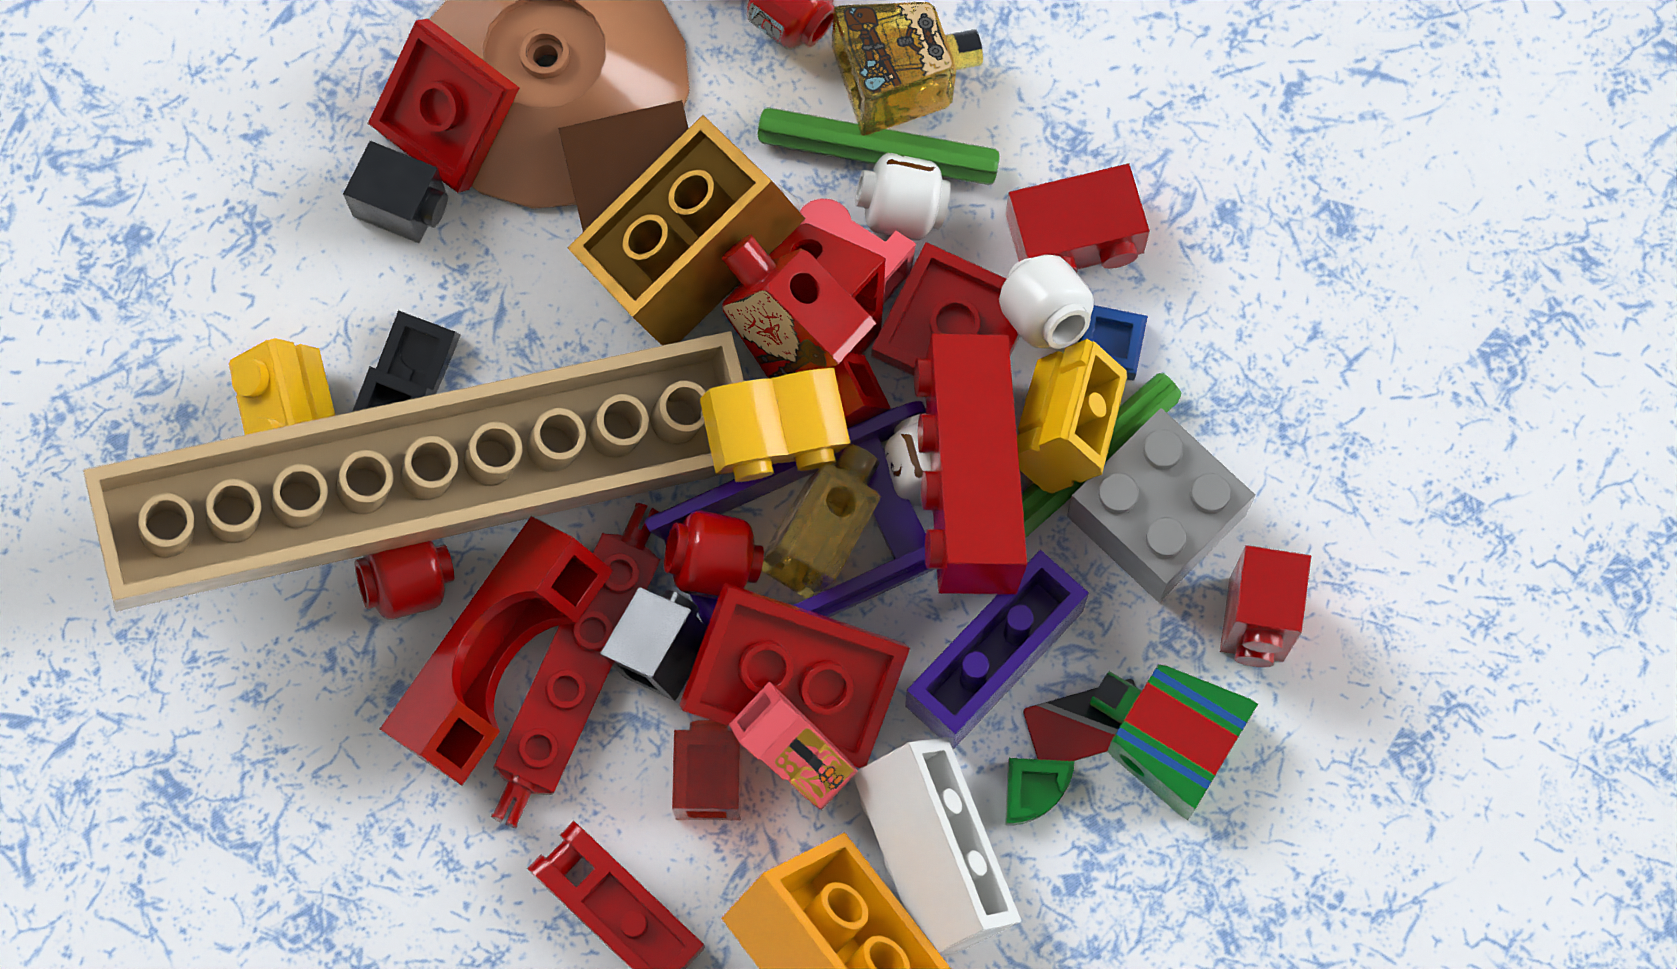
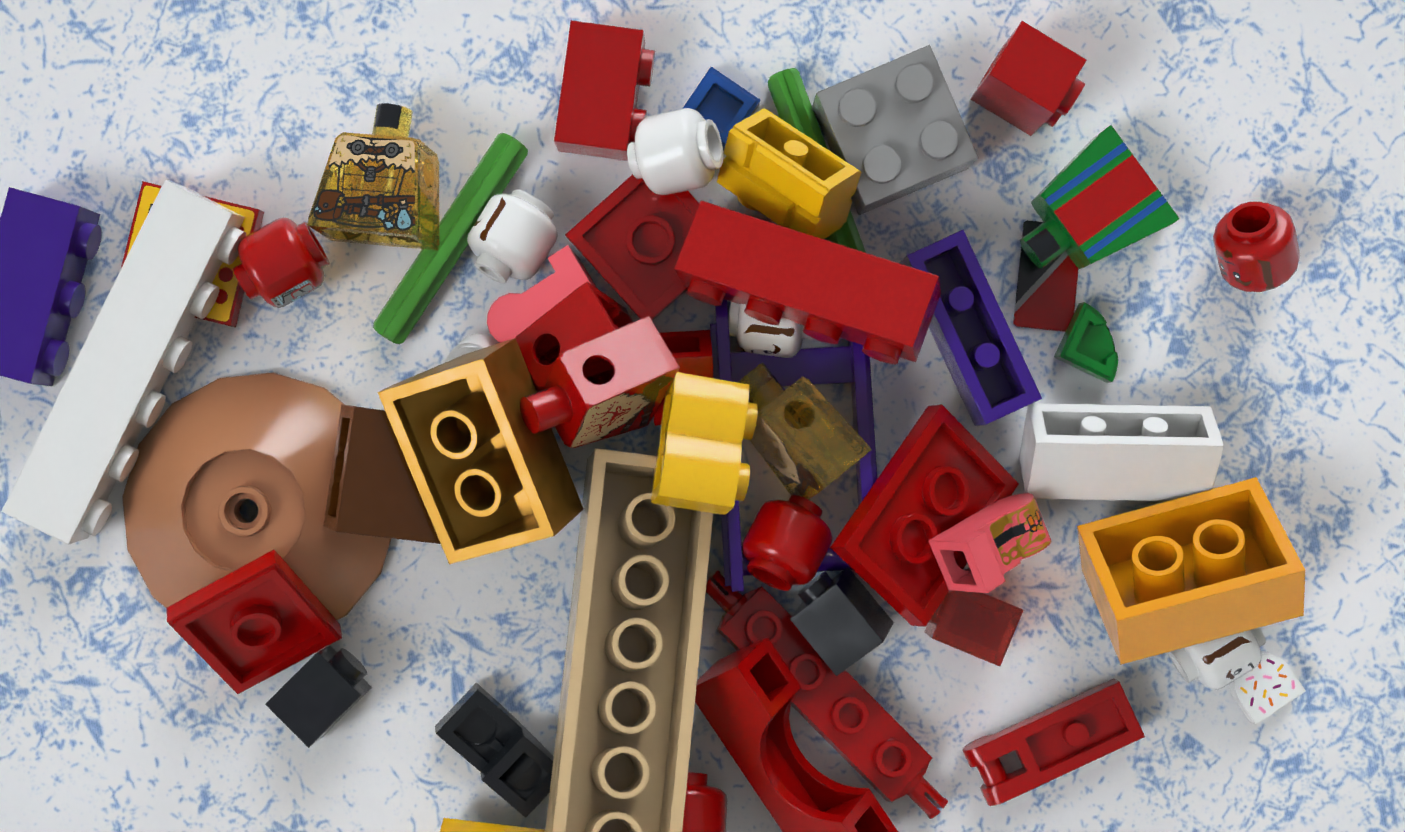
camera: 75 degrees left, 15 degrees up
none -> red head [1213,202,1300,292]

